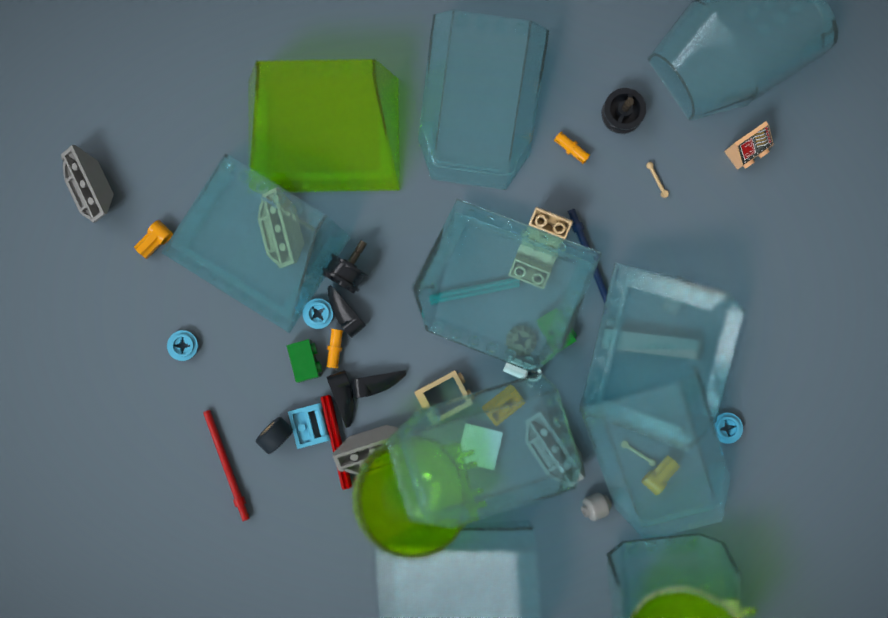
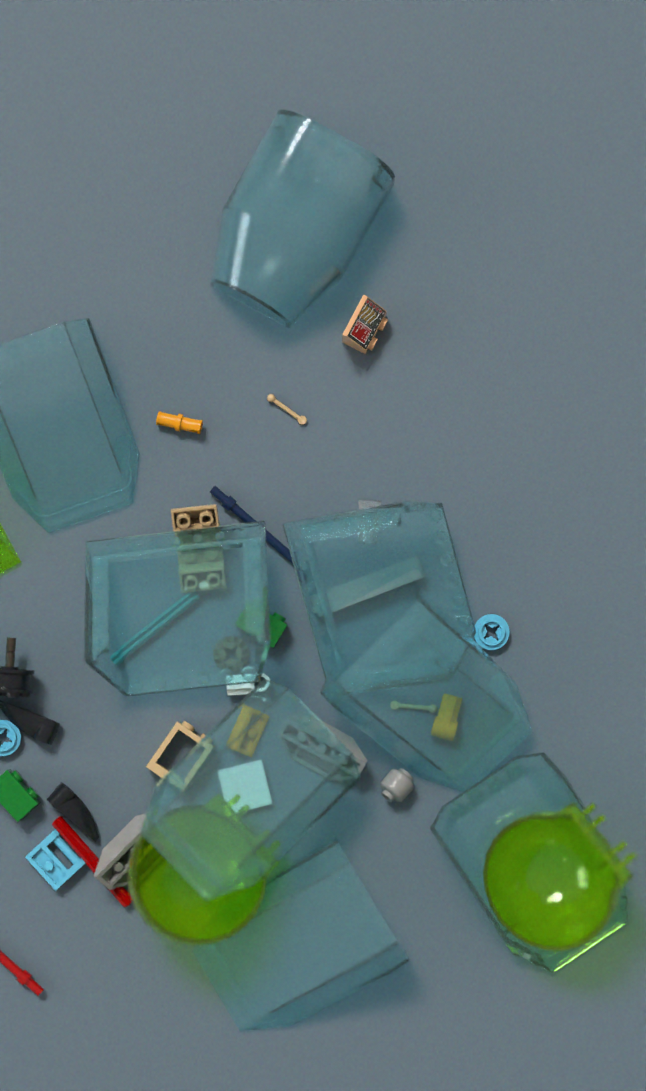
camera: 30 degrees left, 0 degrees up
black wheel [256,417,293,454] -> none
light orange pin [326,329,343,368] -> none
black piece [351,370,406,398] -> none
black wheel [601,88,646,134] -> none

